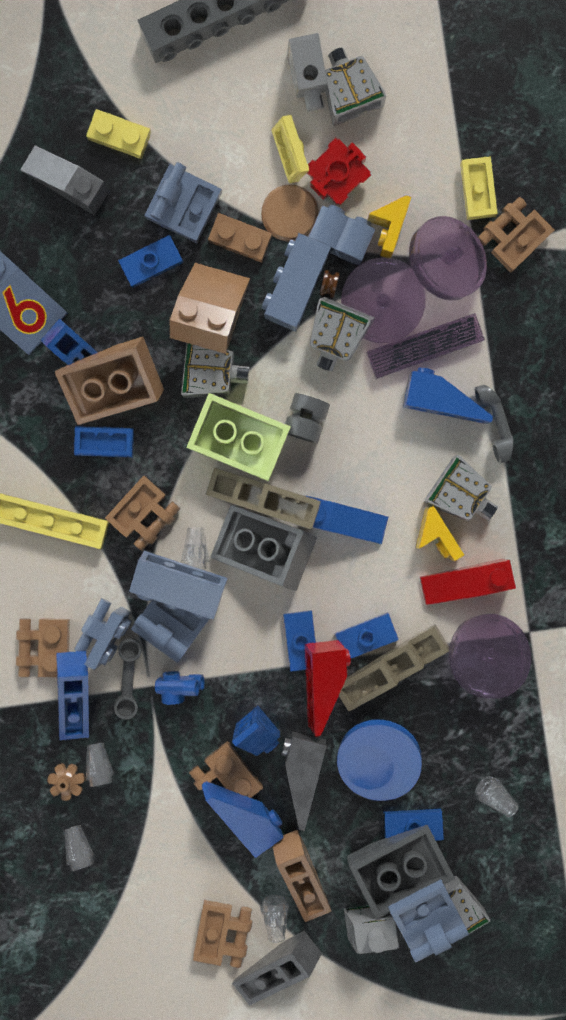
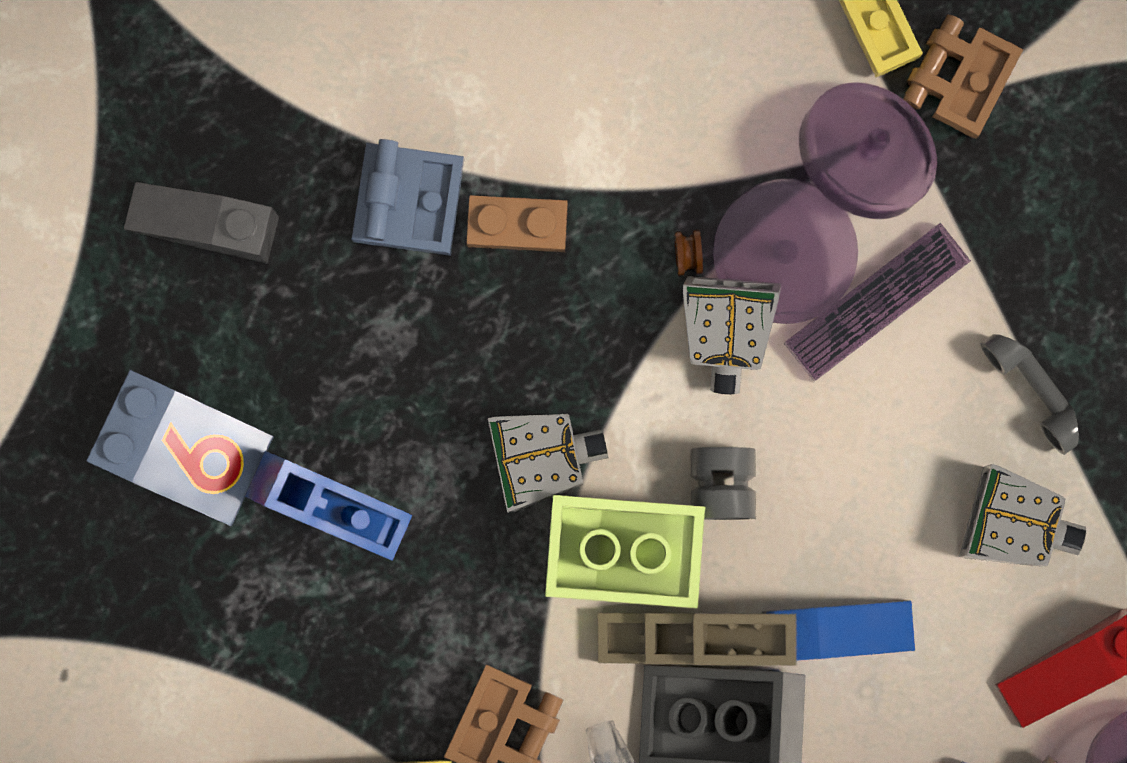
camera: 15 degrees left, 5 degrees down
medium nougat slope [55,337,164,425] -> none
blue plate [74,426,134,458] -> none
light yellow plate [86,109,151,159] -> none
blue plate [118,235,183,288] -> none
medium nougat slope [170,263,250,354] -> none
medium nougat piece [261,184,318,242] -> none
sand blue brick [261,233,331,332] -> none
light yellow plate [271,115,309,184] -> none
red piece [307,138,371,205] -> none
sand blue brick [309,205,375,266] -> none
yellow slope [368,195,412,259] -> none
blue slope [403,367,493,424] -> none
yellow slope [416,506,464,561] -> none

